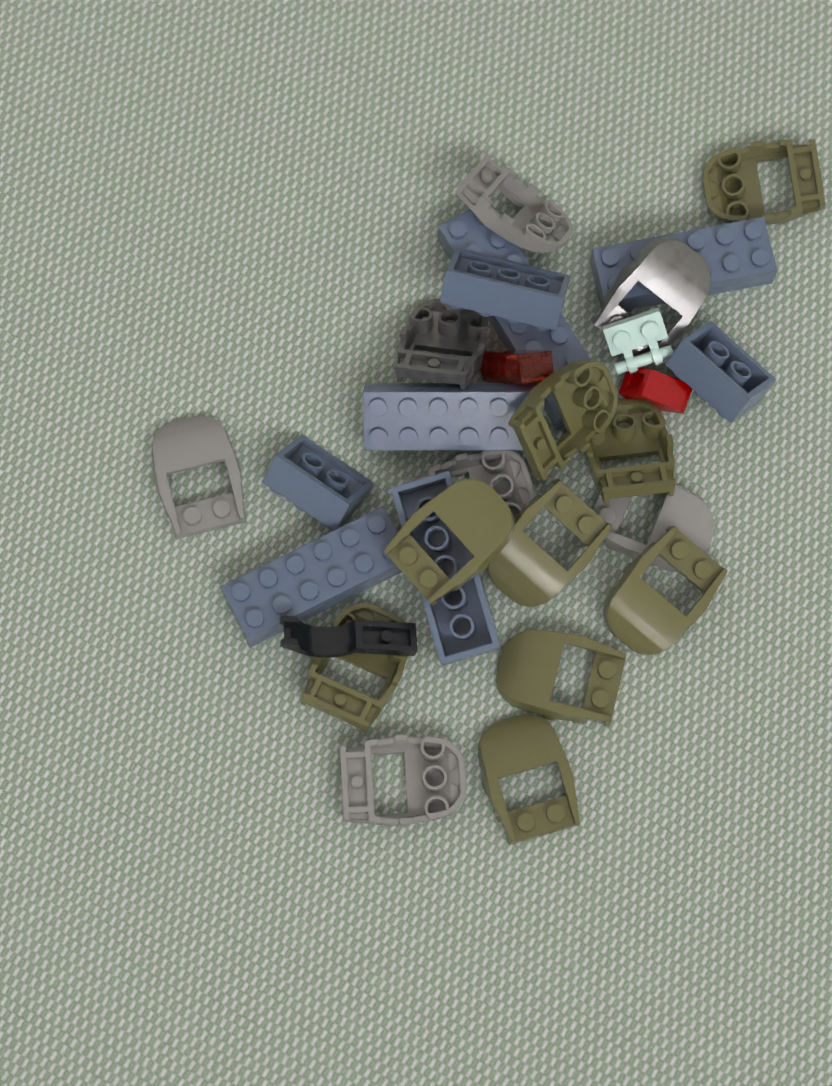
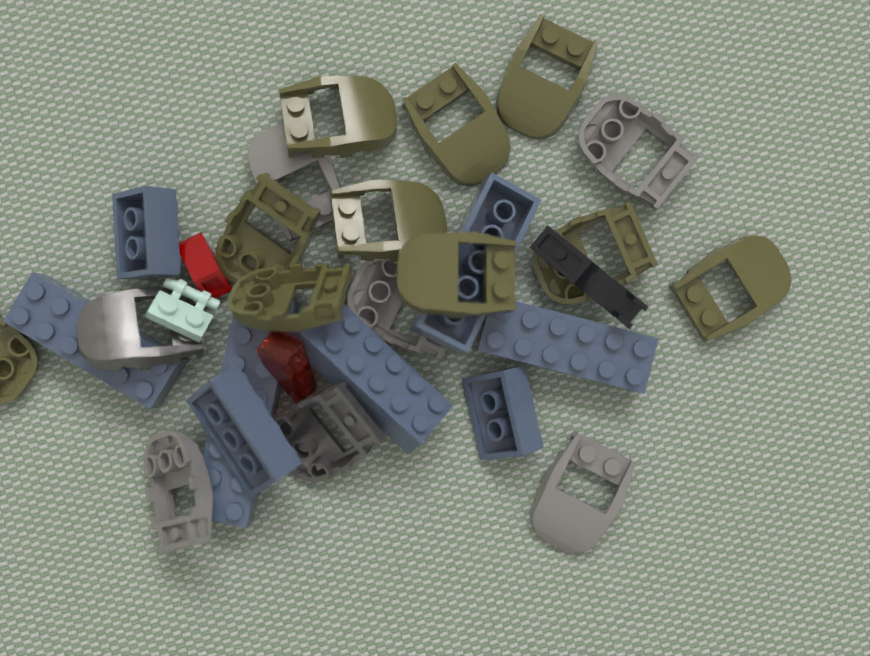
camera: 140 degrees left, 15 degrees up
none -> olive slope [669,235,791,342]

